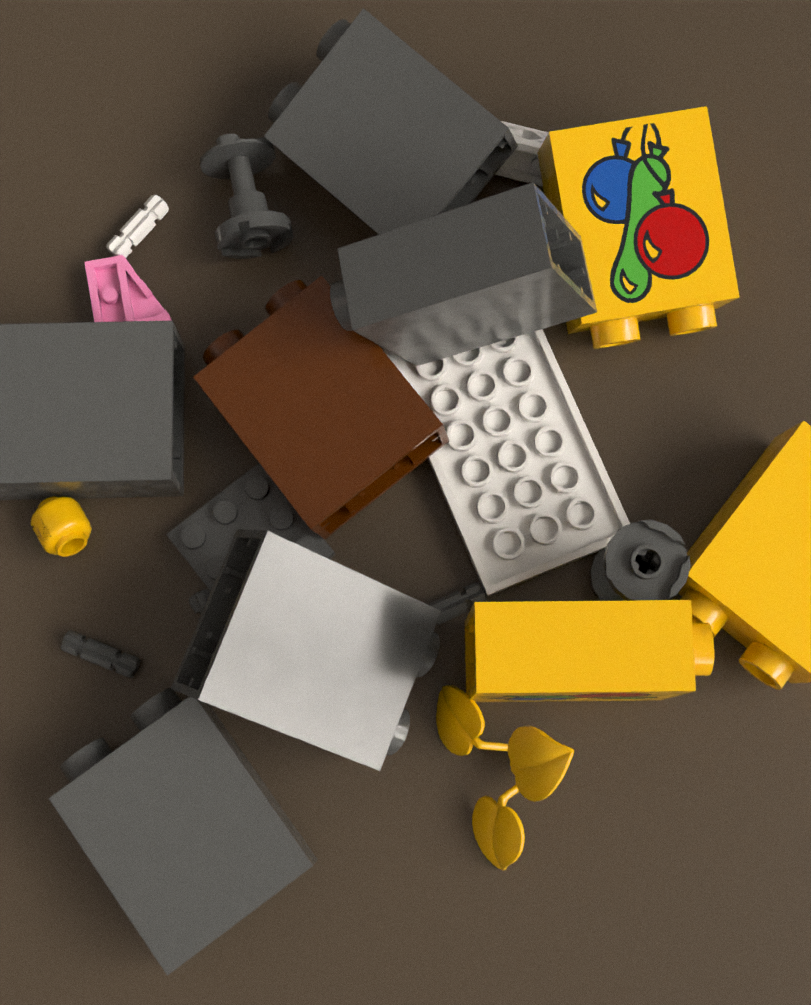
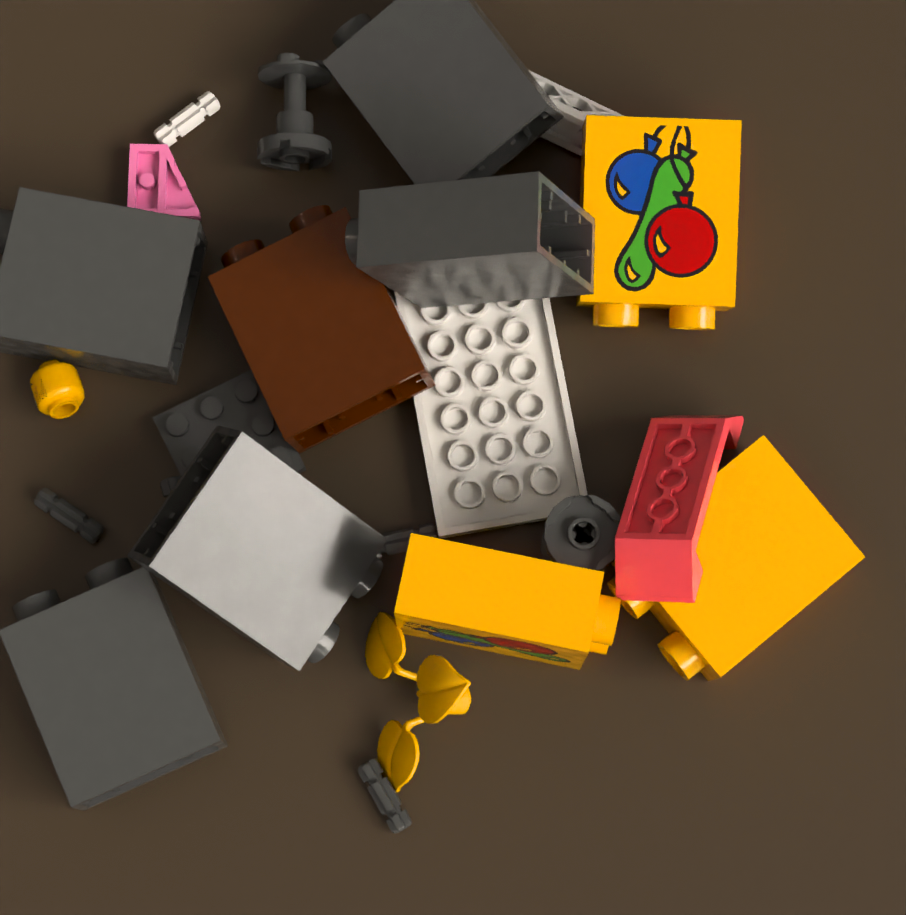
camera: 15 degrees right, 0 degrees up
none -> dark grey axle [358,758,412,834]
none -> coral slope [615,415,744,603]

